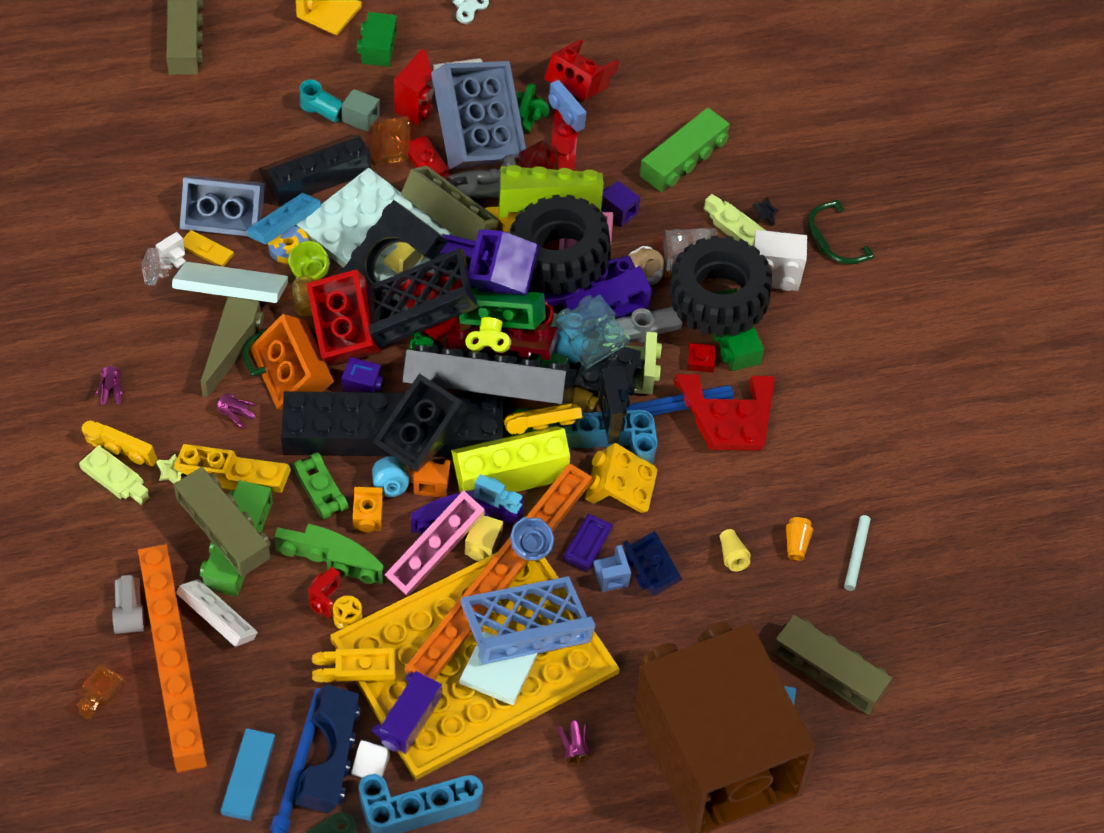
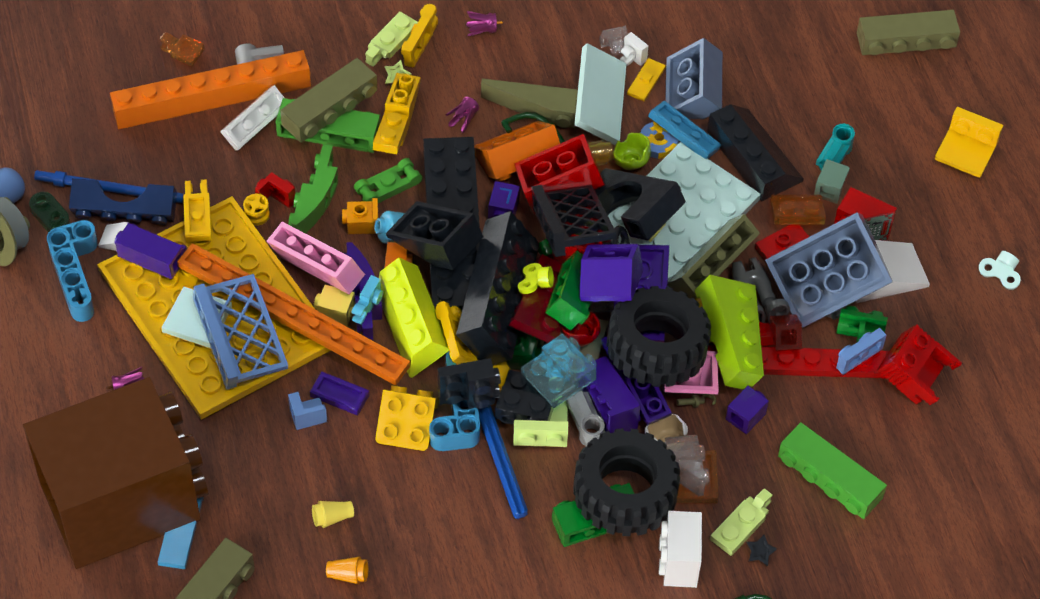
camera: 90 degrees right, 0 degrees up
dark azure tile [221,729,275,821] -> none
green brick [357,12,397,67] -> none
medium blue hair [510,517,554,561] -> none
clear blue bracket [623,531,683,596] -> none
red wing [673,374,775,451] -> none
red plate [687,343,716,373] -> none

